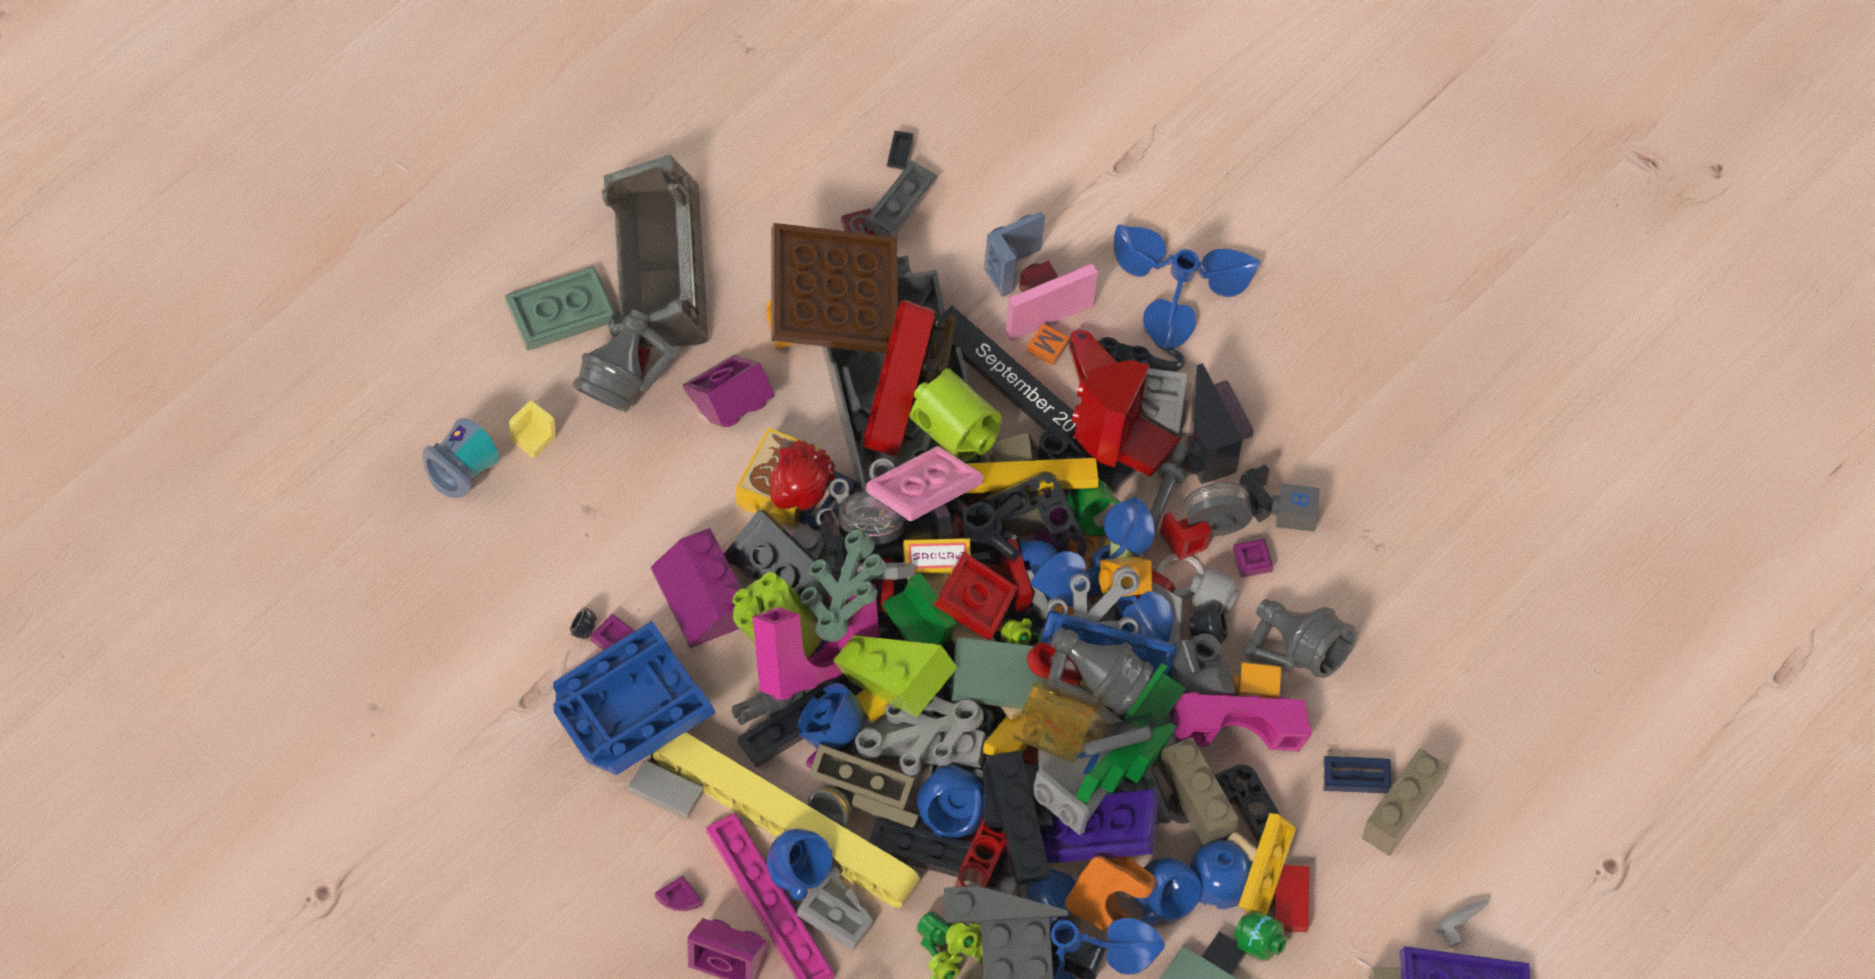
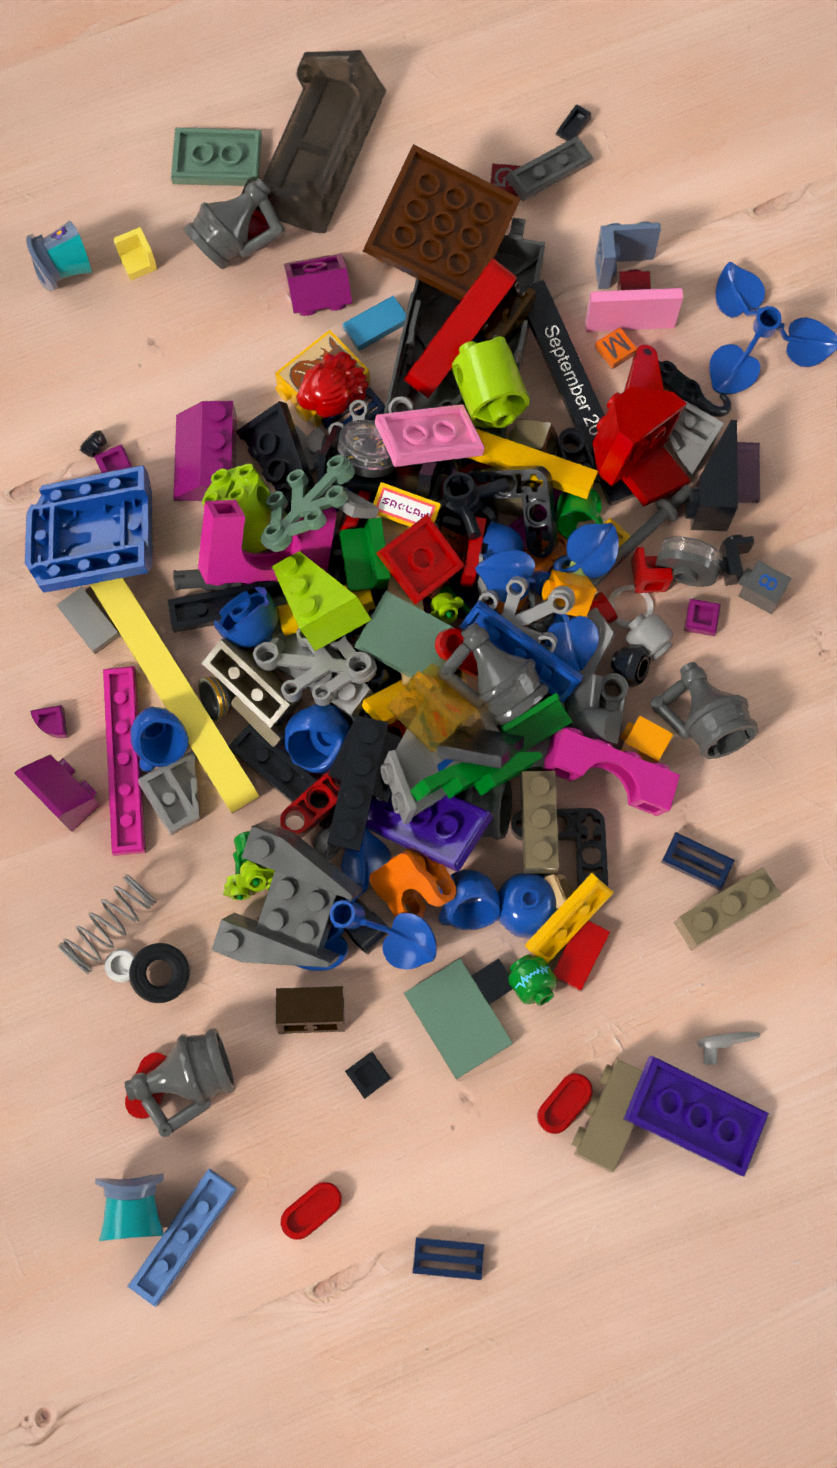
camera: 30 degrees right, 15 degrees up
none -> dark azure tile [342,296,406,351]

